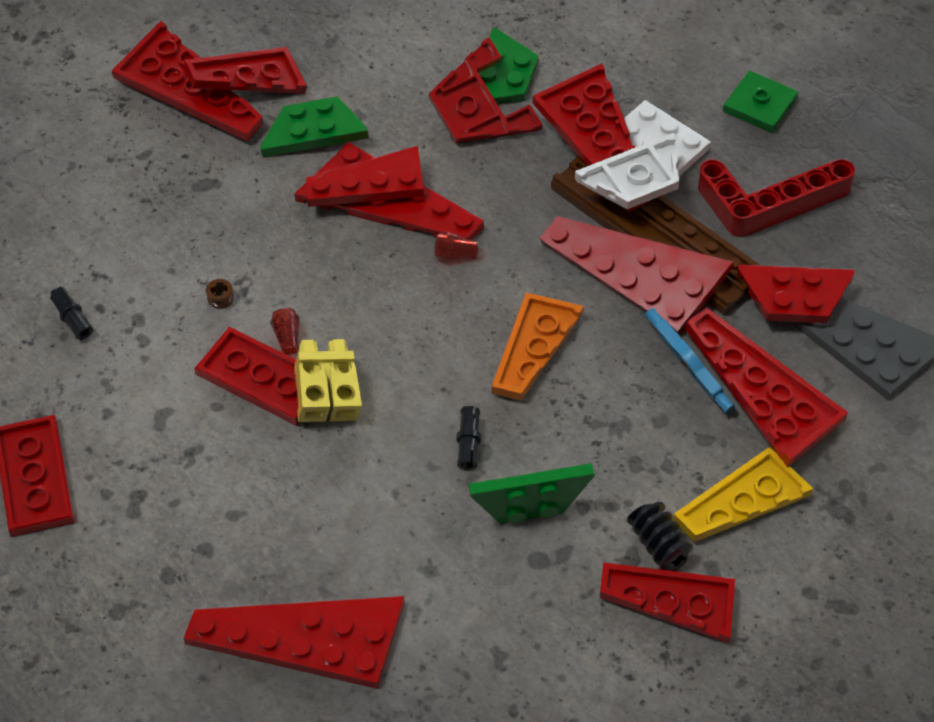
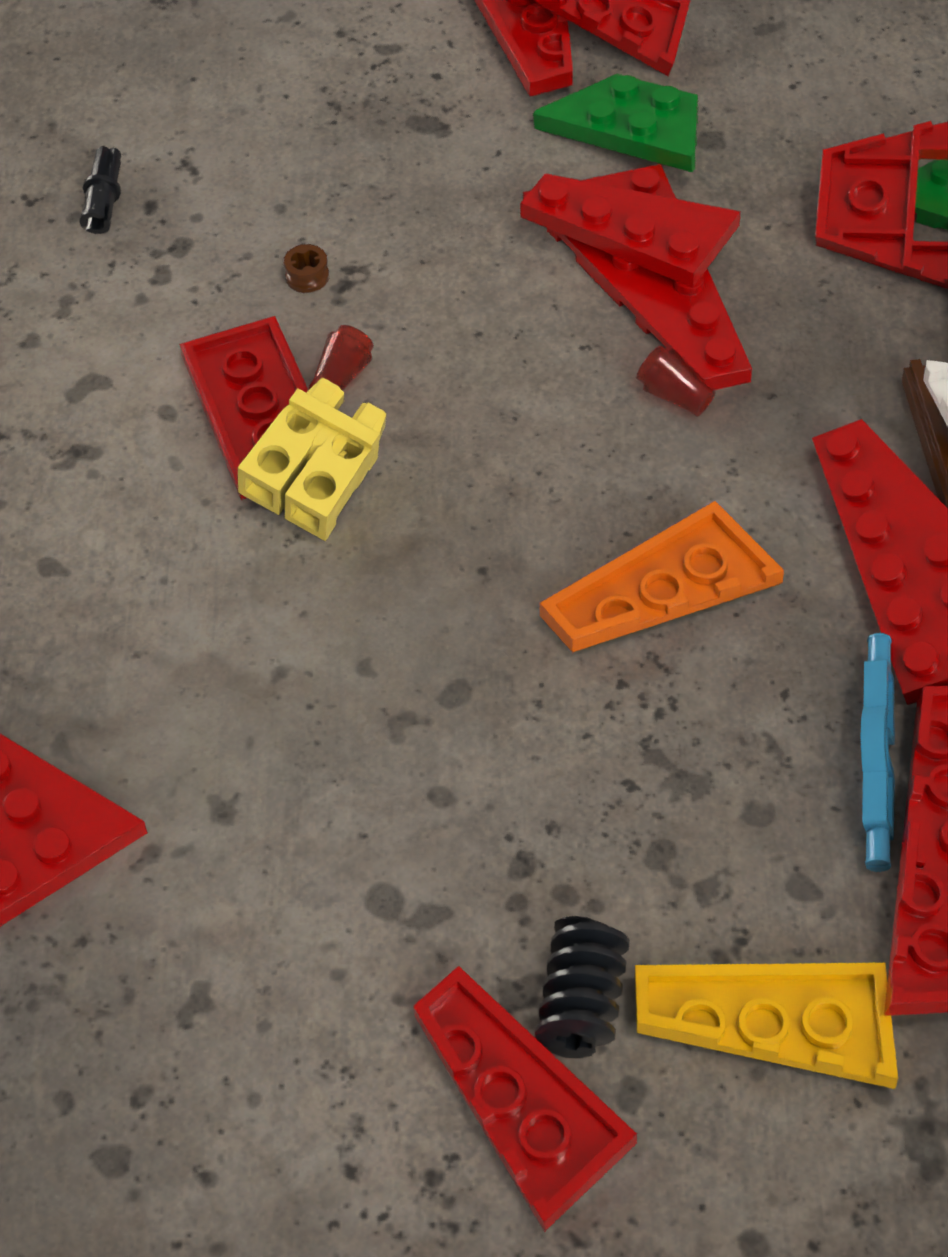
camera: 40 degrees right, 0 degrees up
black pin [456,406,481,470] -> none
green wing [468,463,595,524] -> none

